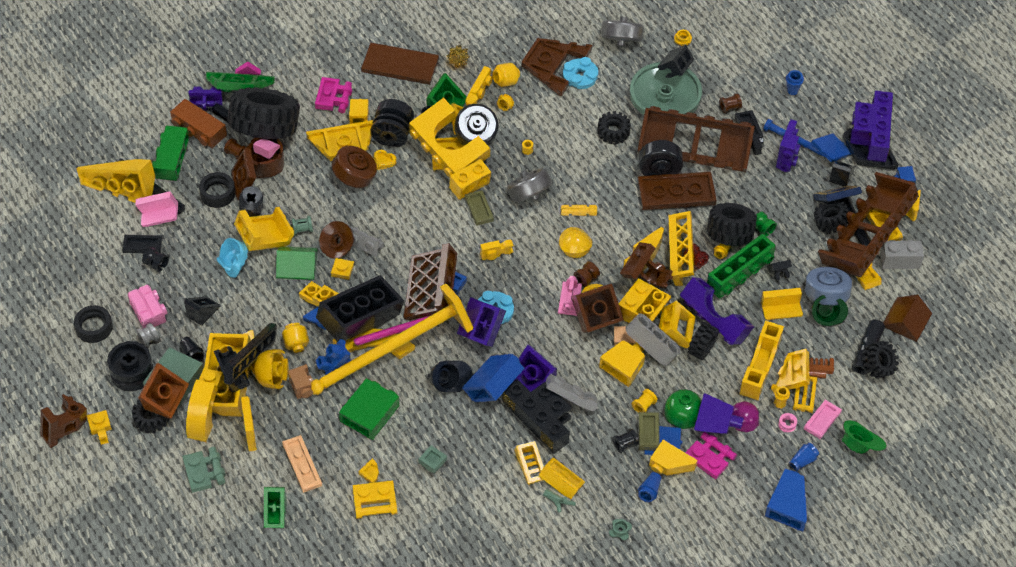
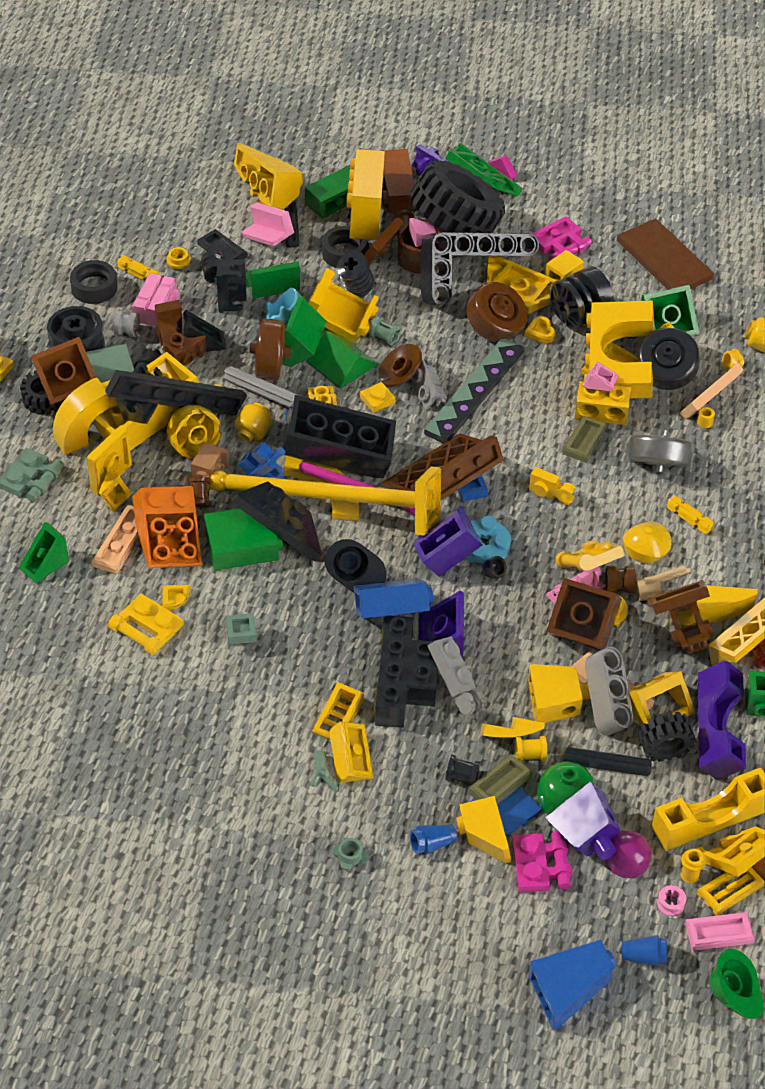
camera: 45 degrees right, 5 degrees down
clear yellow gear [447,45,470,68] -> none
yellow hinge [465,66,493,105] -> none
yellow slope [619,278,671,323] -> none
none -> yellow slope [99,471,132,511]
none -> yellow axle [117,255,160,280]
none -> orange slope [133,486,202,568]
none -> reddish brown tile [155,300,206,365]
none -> yellow plate [166,247,191,269]
none -> reddish brown bush [188,477,213,507]
none -> black hinge [216,259,247,313]
none -> light grey axle [224,366,299,408]
none -> black wing [231,481,322,562]
none -> green slope [246,261,300,299]
none -> reddish brown wheel [249,319,291,381]
none -> green slope [284,297,327,367]
none -> yellow wedge [347,149,385,240]
none -> black beam [421,232,539,305]
none -> tile [424,339,524,444]
none -> yellow slope [480,717,545,737]
none -> black hinge [482,556,507,579]
none -> yellow plate [555,540,625,571]
none -> black axle [564,747,652,776]
none -> bright pink slope [582,362,618,391]
none -> tan plant [635,566,691,606]
none -> light nougat tile [680,363,744,419]

